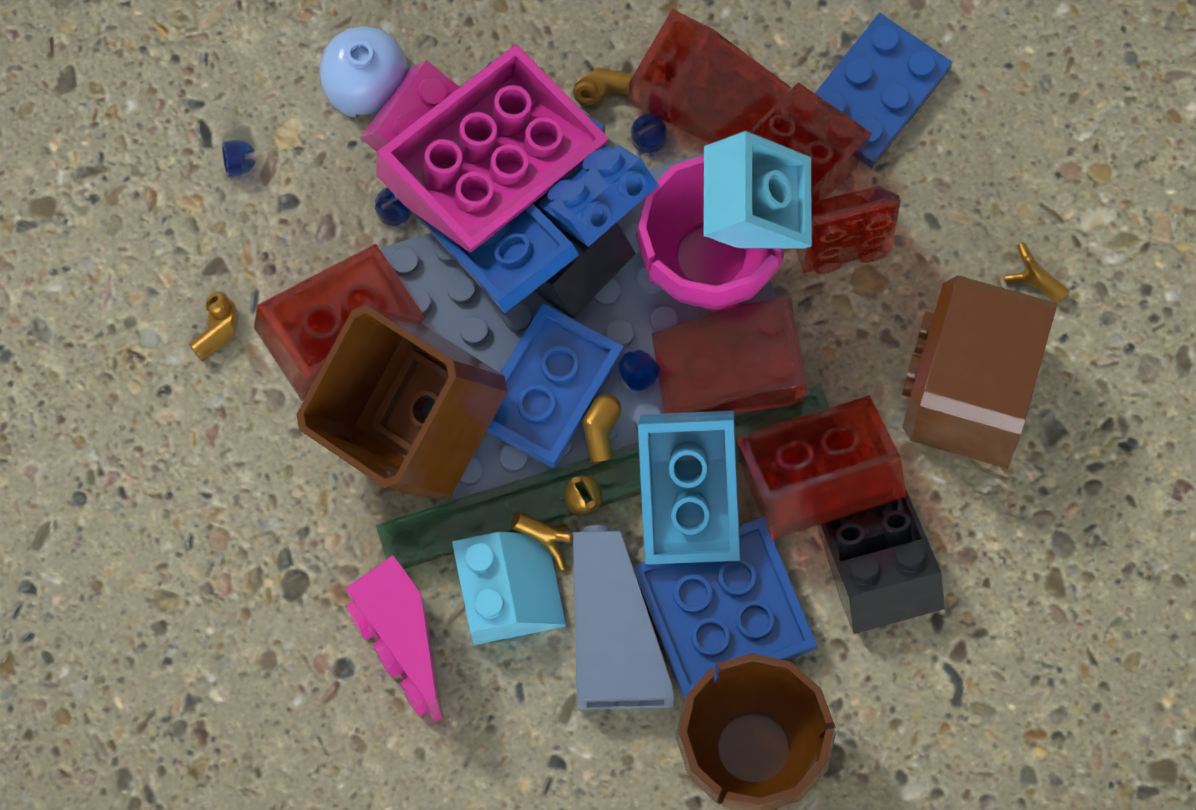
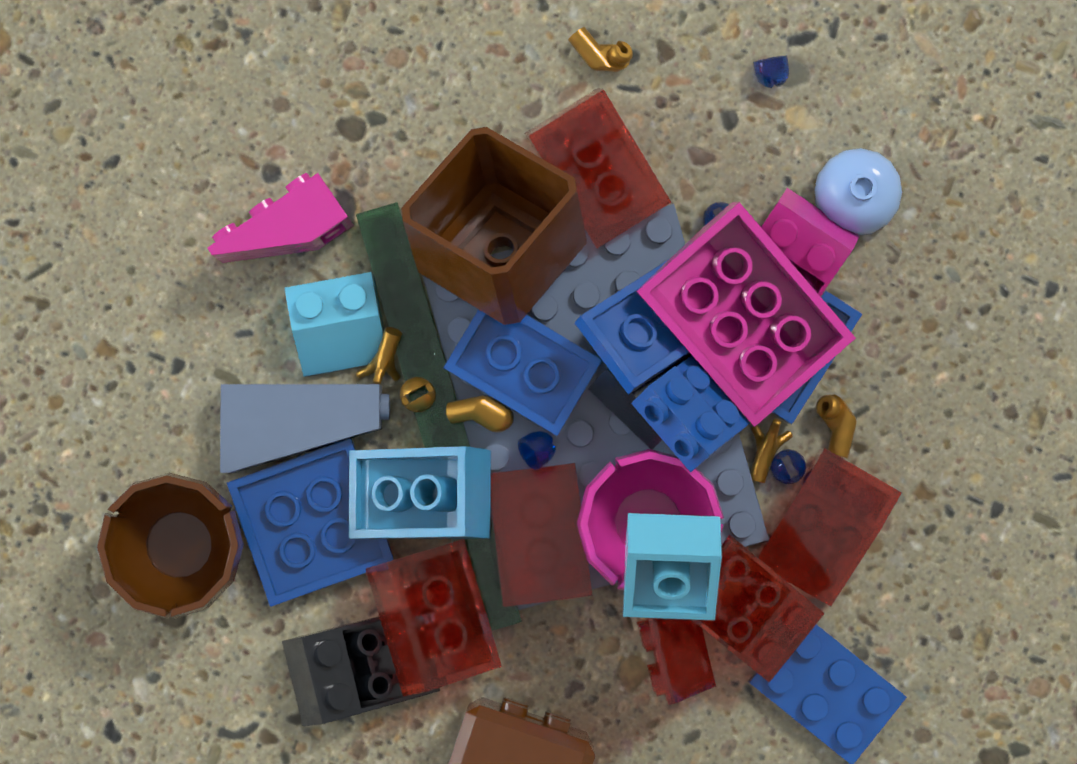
camera: 90 degrees right, 15 degrees up
none -> pearl gold bar [750,418,793,483]

